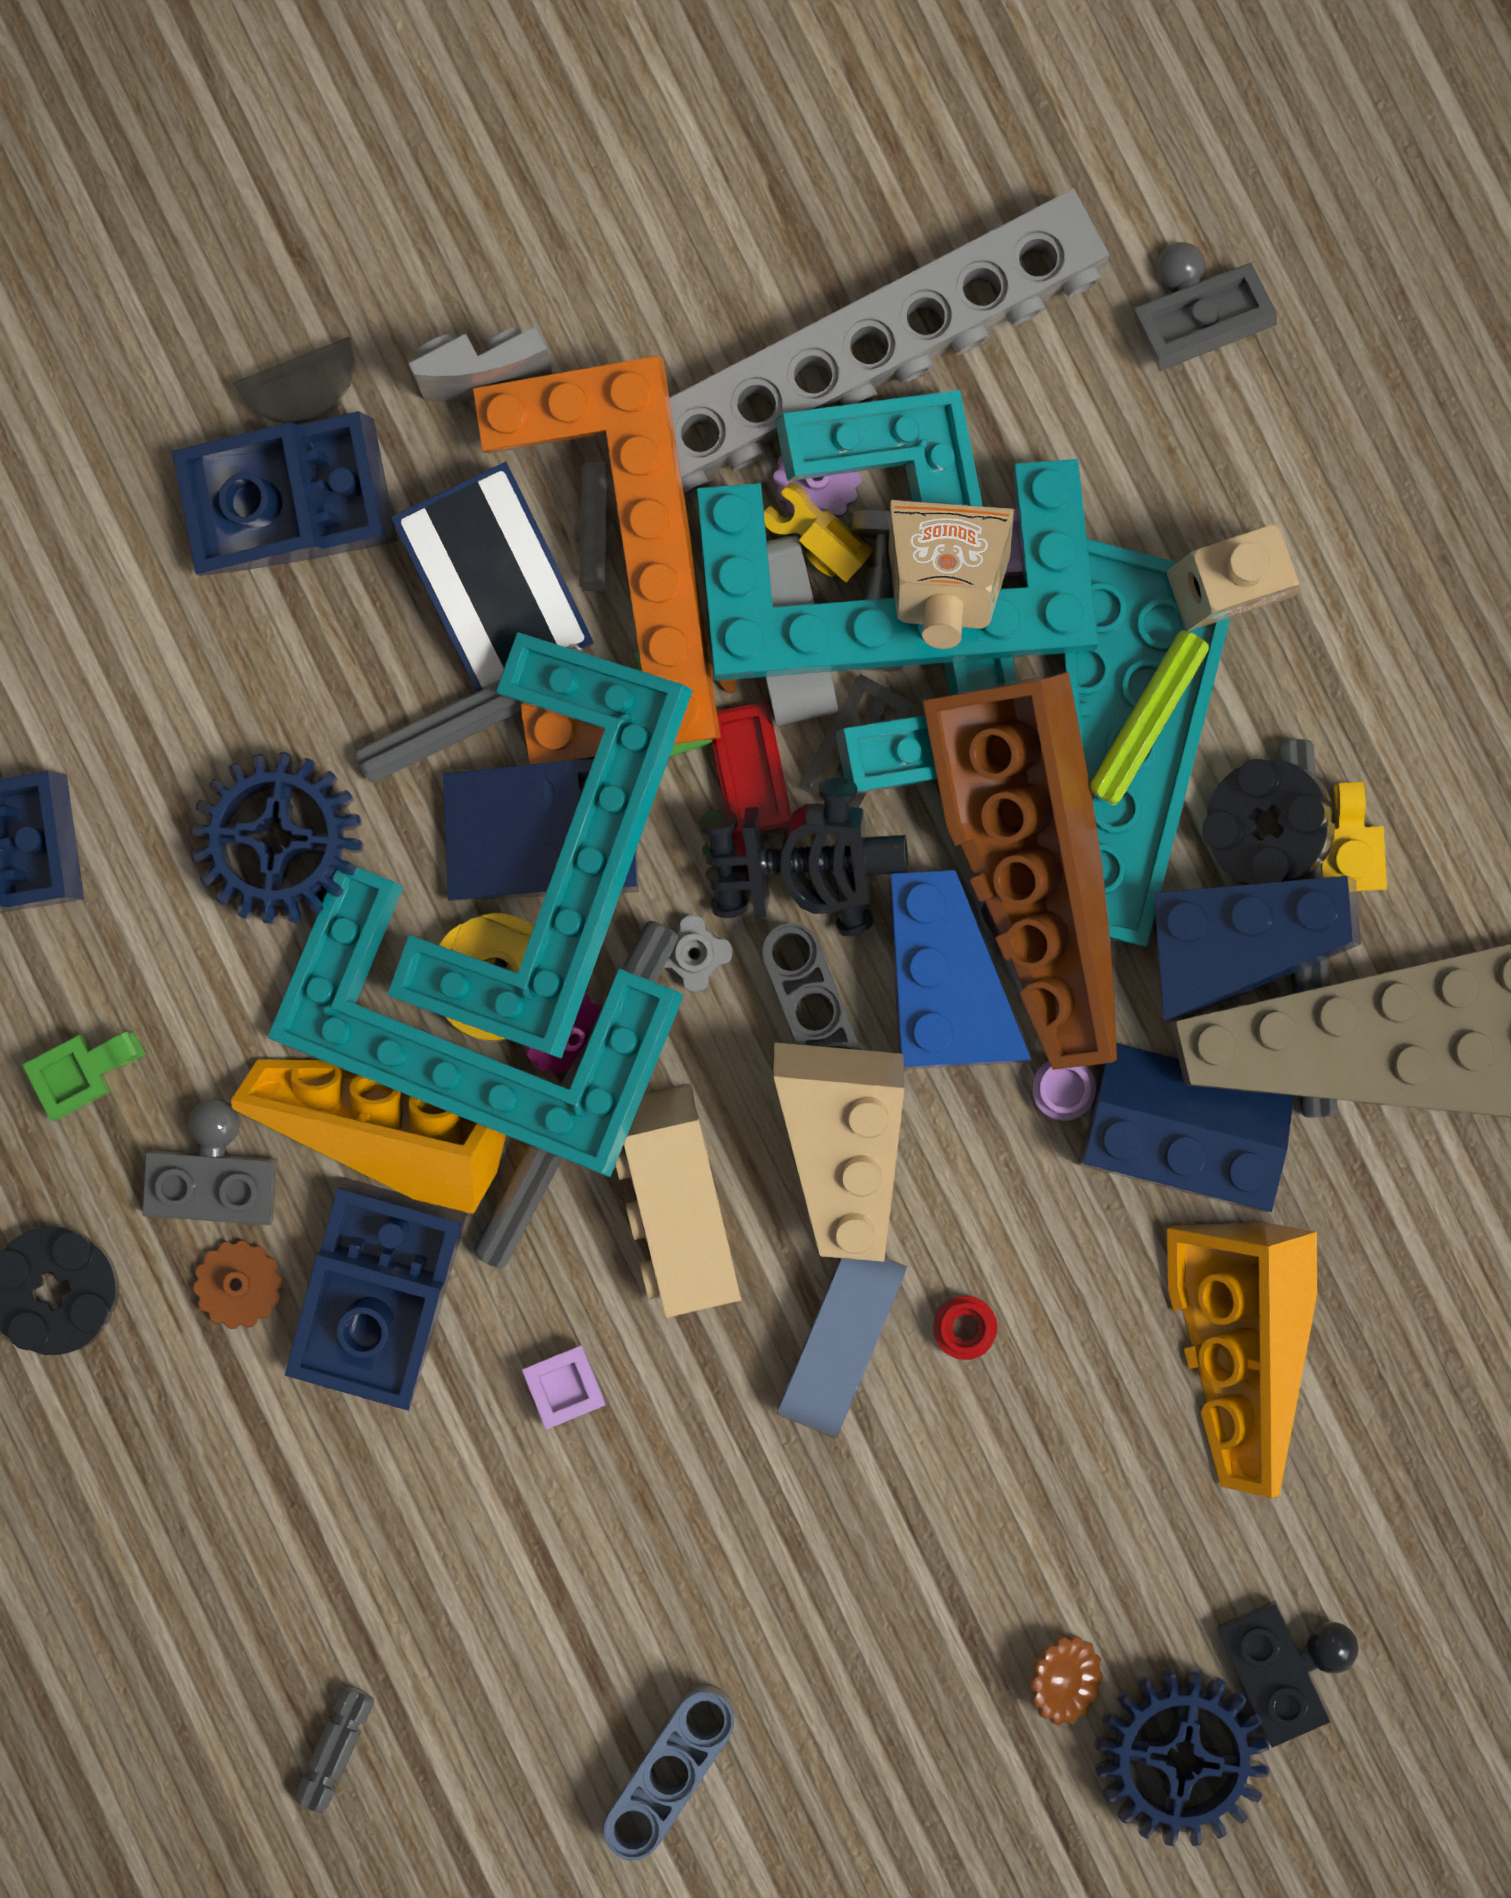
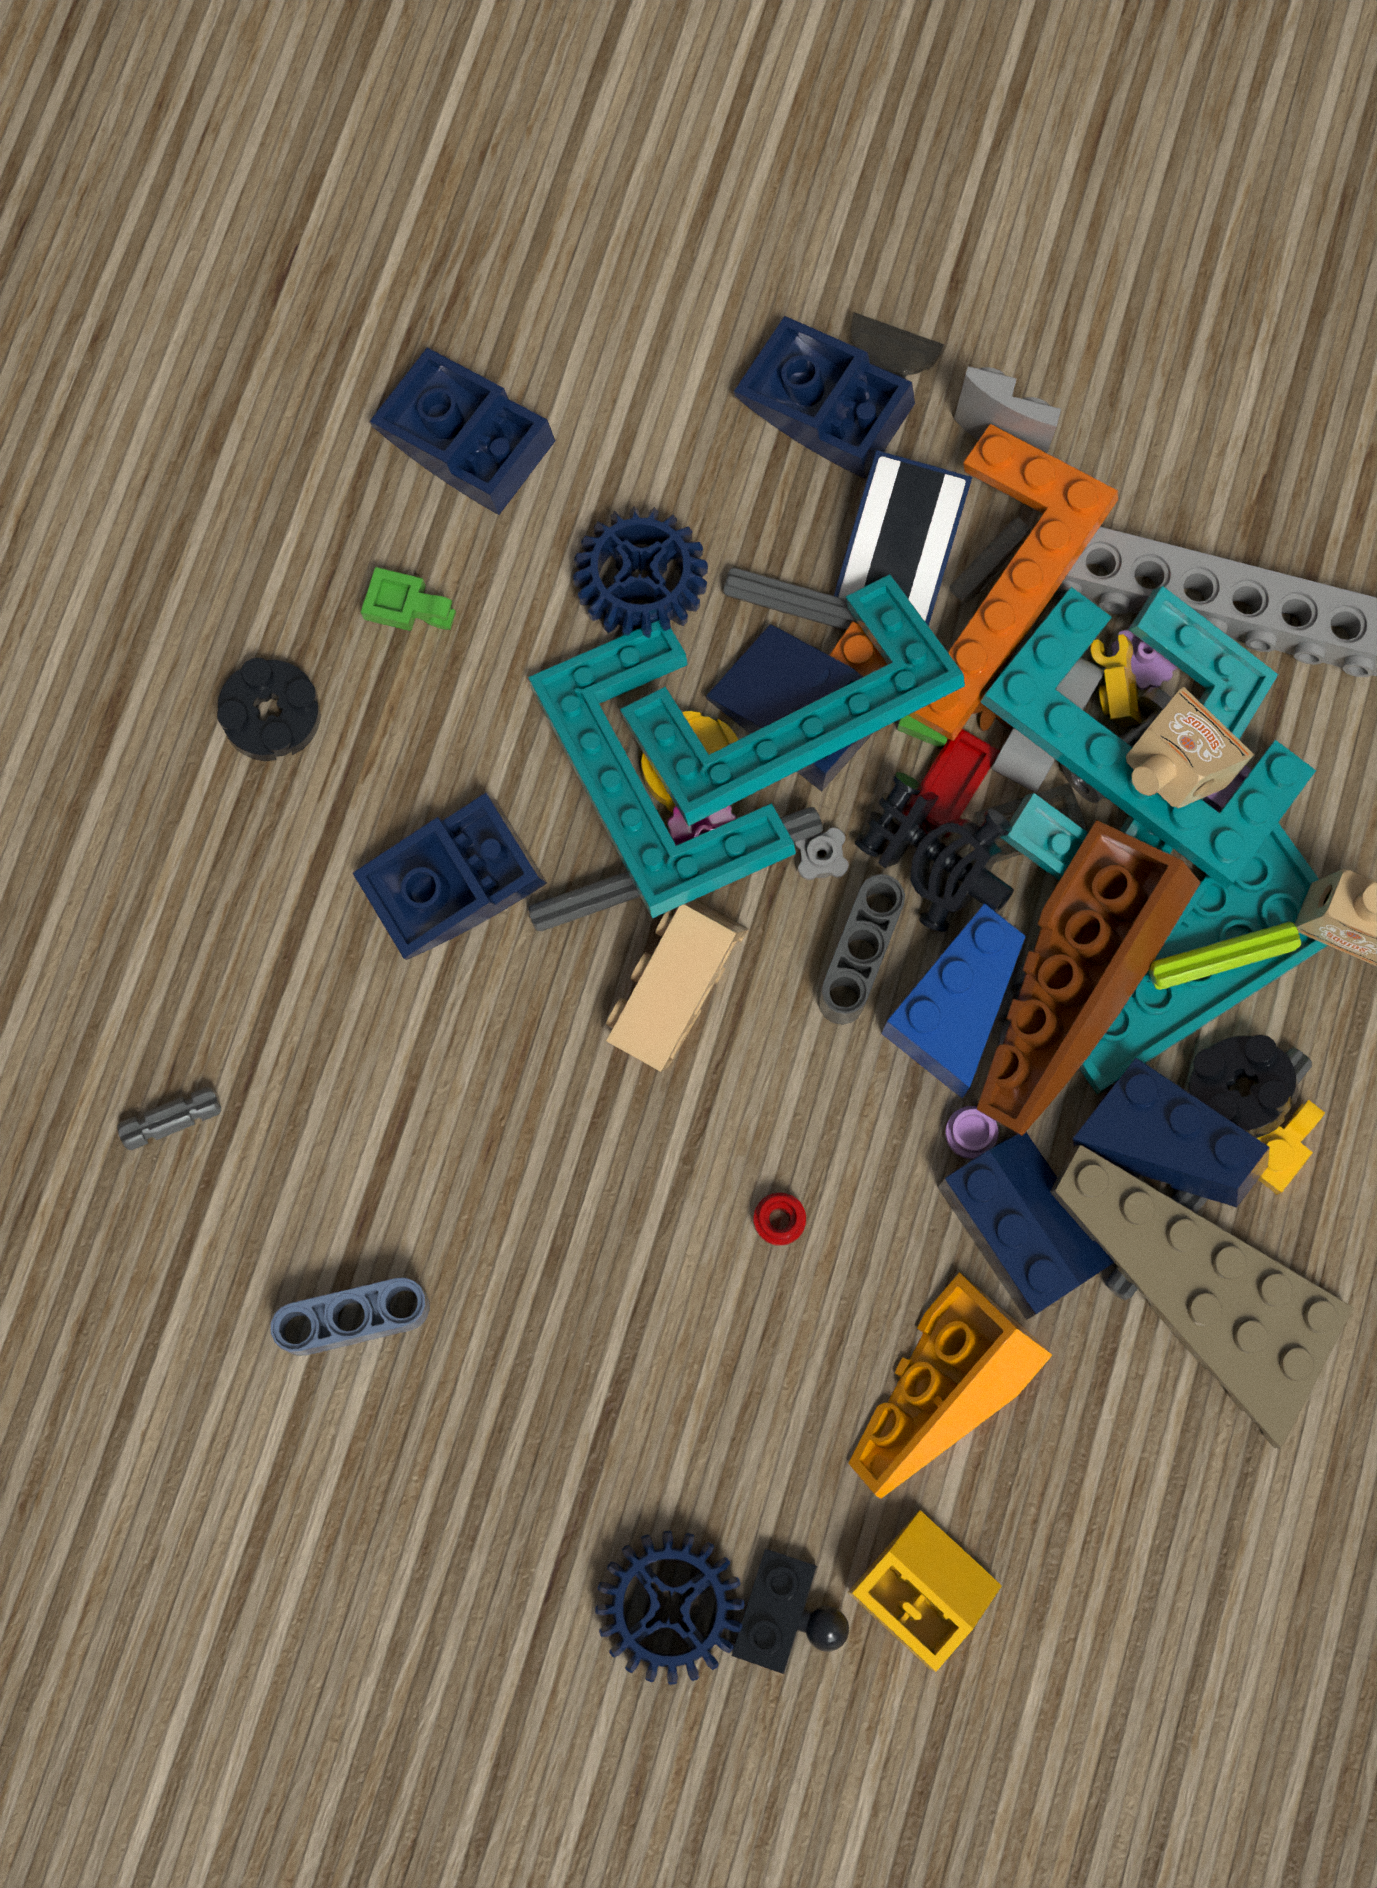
camera: 40 degrees right, 10 degrees down
dark grey plate [142,1098,277,1225] -> none
dark orange piece [193,1240,283,1329] -> none
light orange wedge [231,1059,506,1214] -> none
lavender plate [522,1345,606,1429] -> none
tan wedge [773,1042,905,1262] -> none
sand blue beam [776,1257,907,1439] -> none
dark orange piece [1029,1635,1103,1725] -> none
none -> yellow slope [847,1510,1002,1672]

